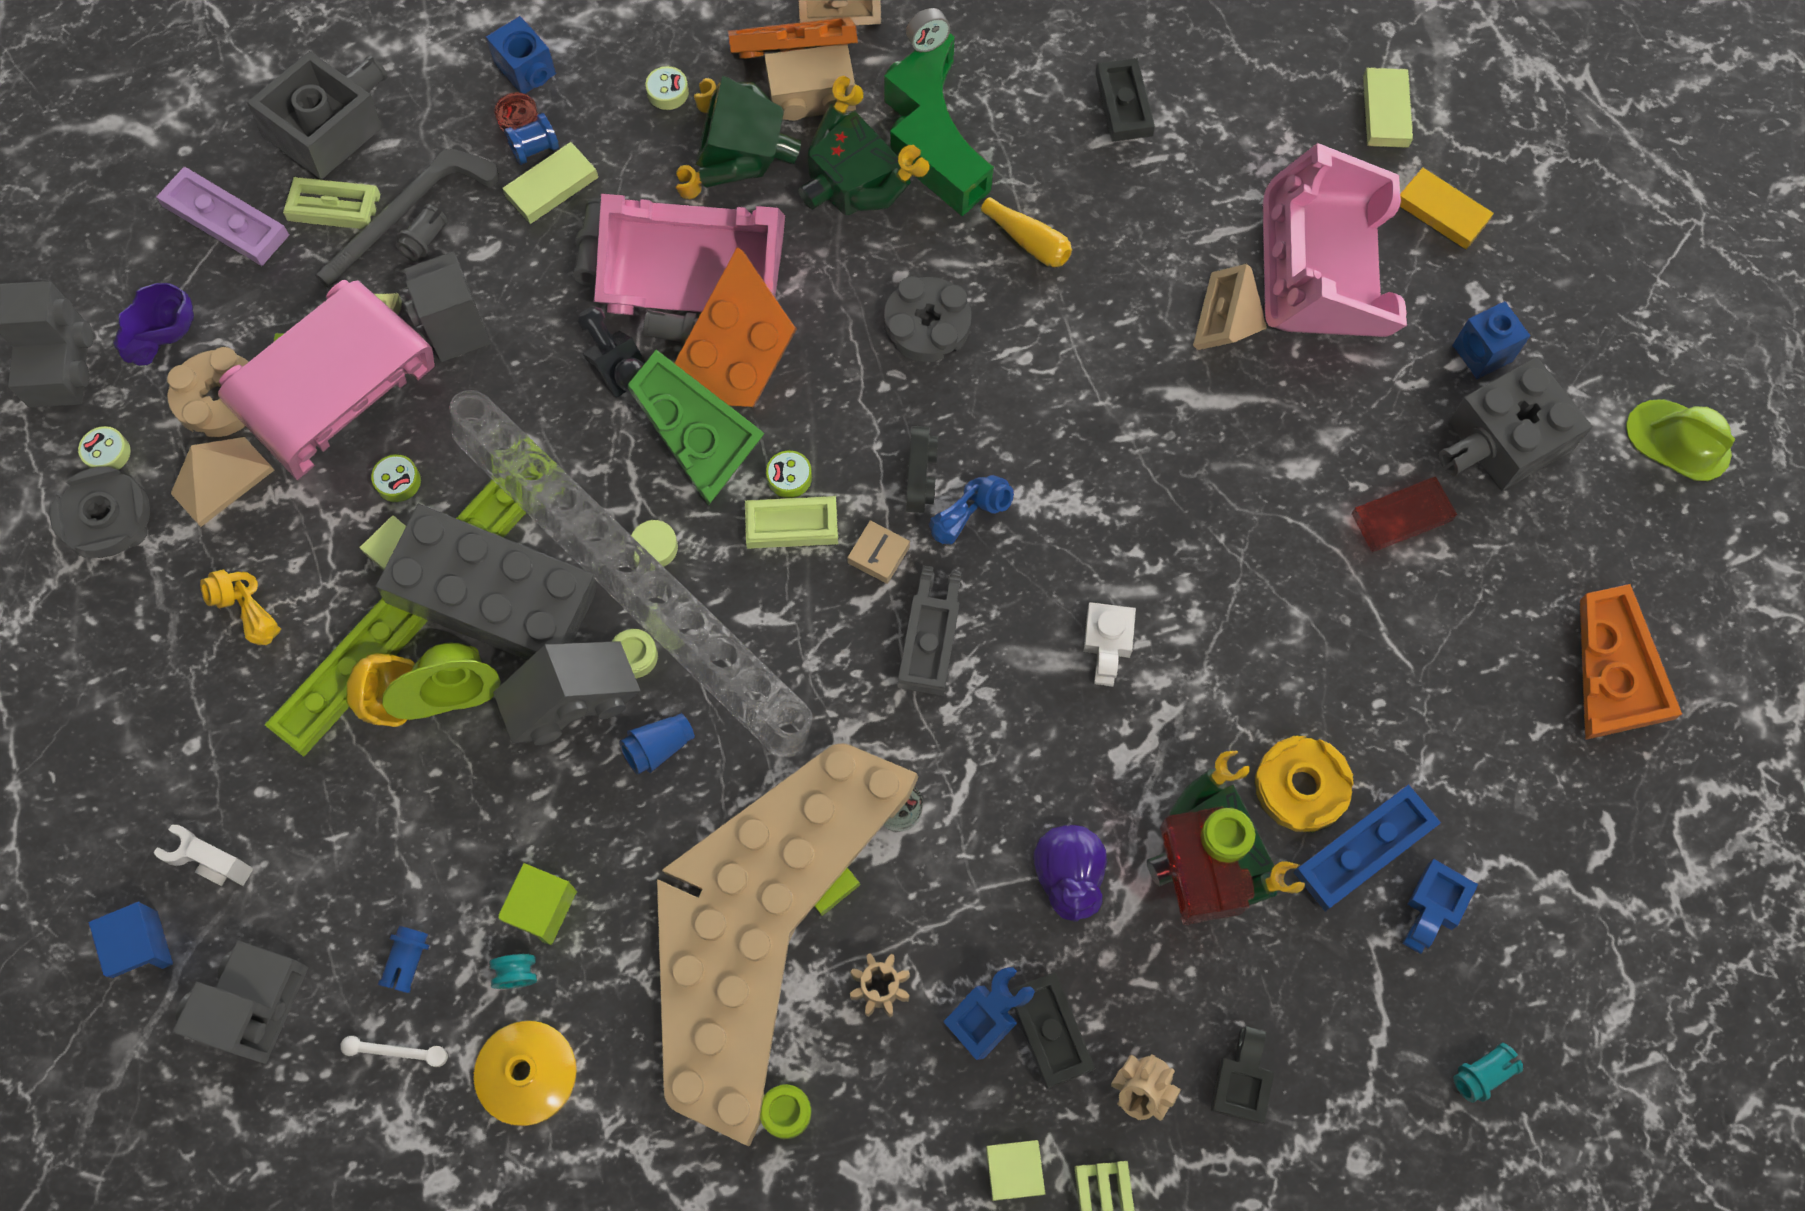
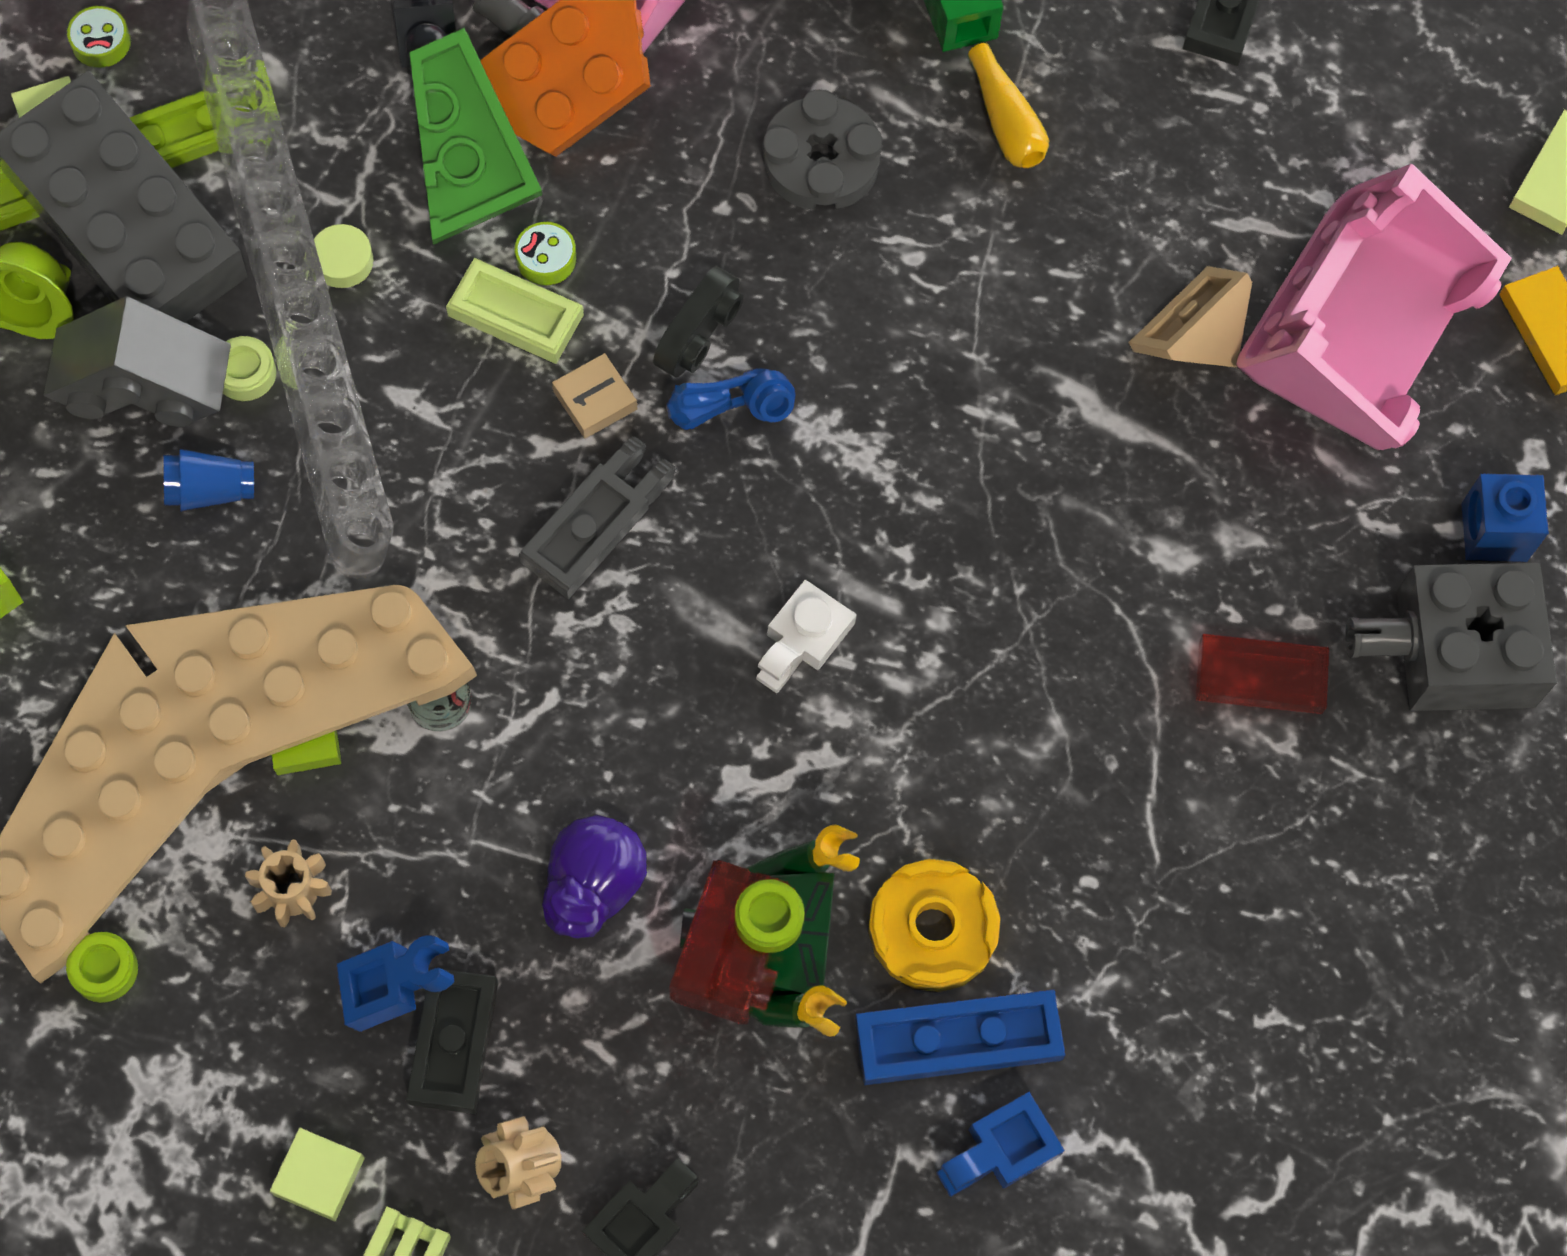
camera: 25 degrees right, 0 degrees up
orange wing [1580,584,1682,740] -> none

